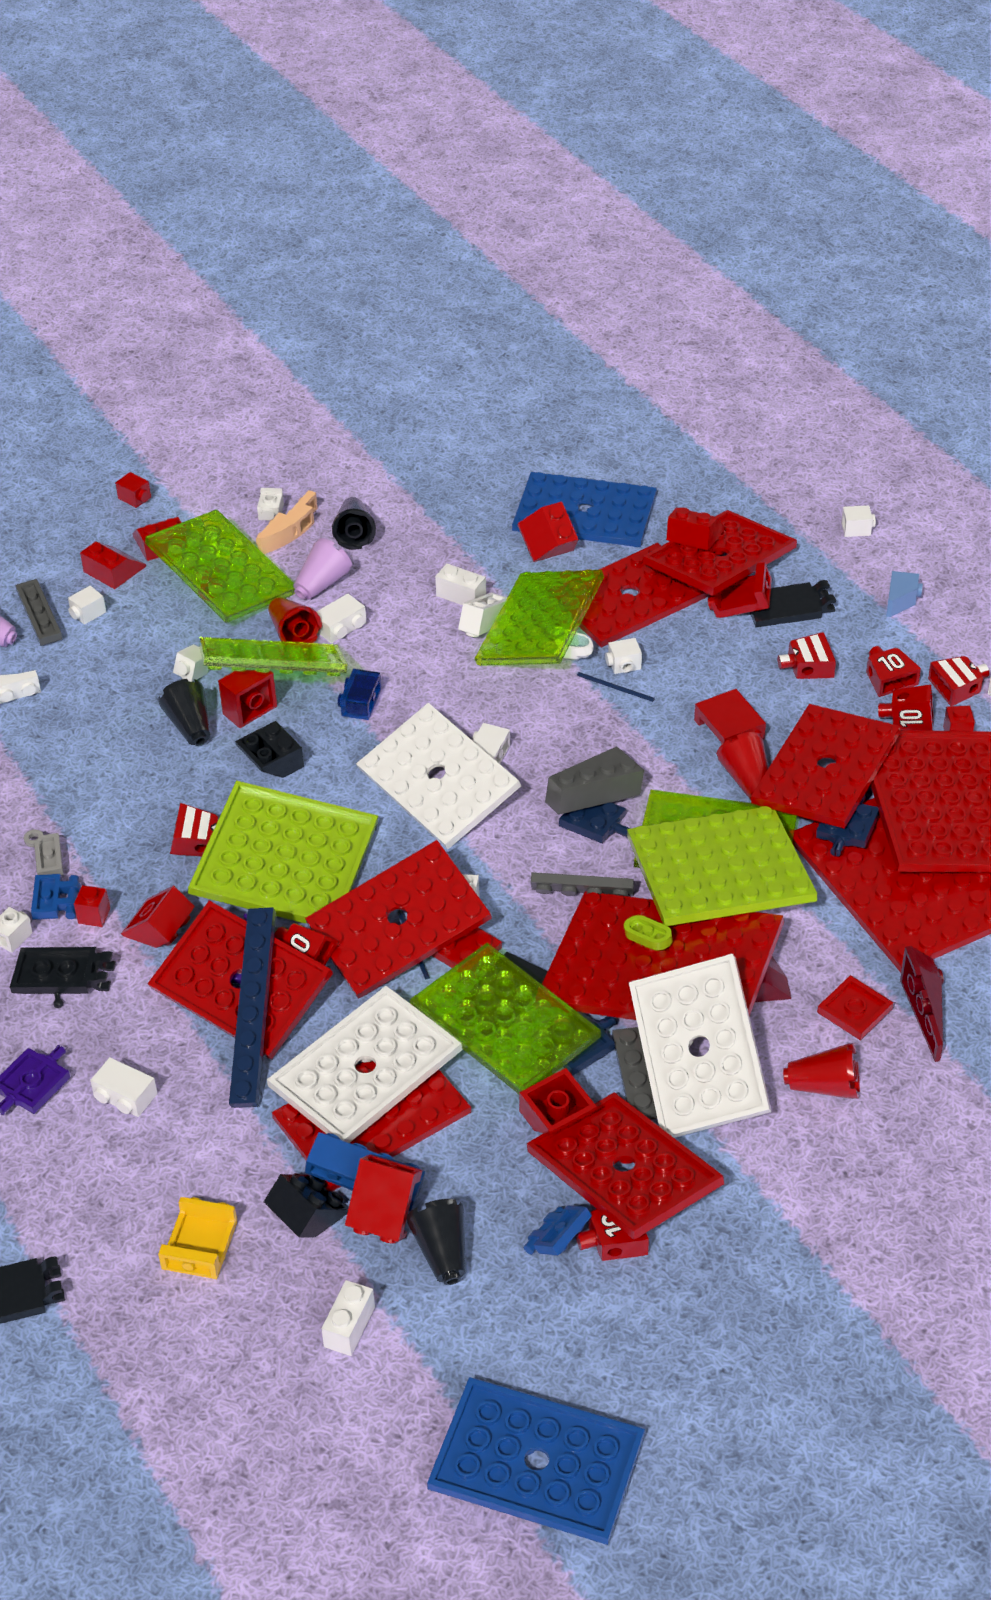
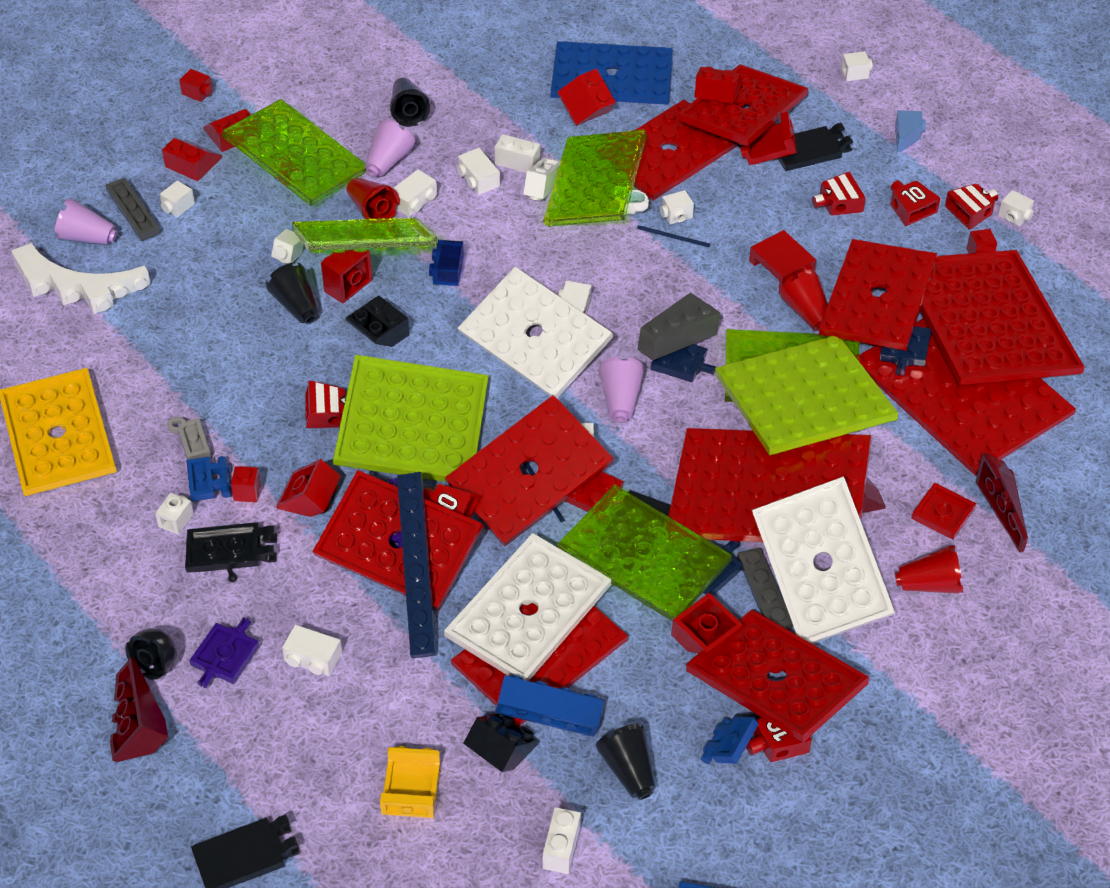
camera: 10 degrees left, 5 degrees up
light nougat slope [256,490,318,555] -> none
white brick [257,488,284,521] -> none
red panel [345,1154,423,1244] -> none
dark grey plate [531,872,634,896] -> none
lime plate [624,915,673,950] -> none
red torso [878,685,934,731] -> none
none -> white brick [457,148,500,195]
none -> lavender cone [599,357,644,422]

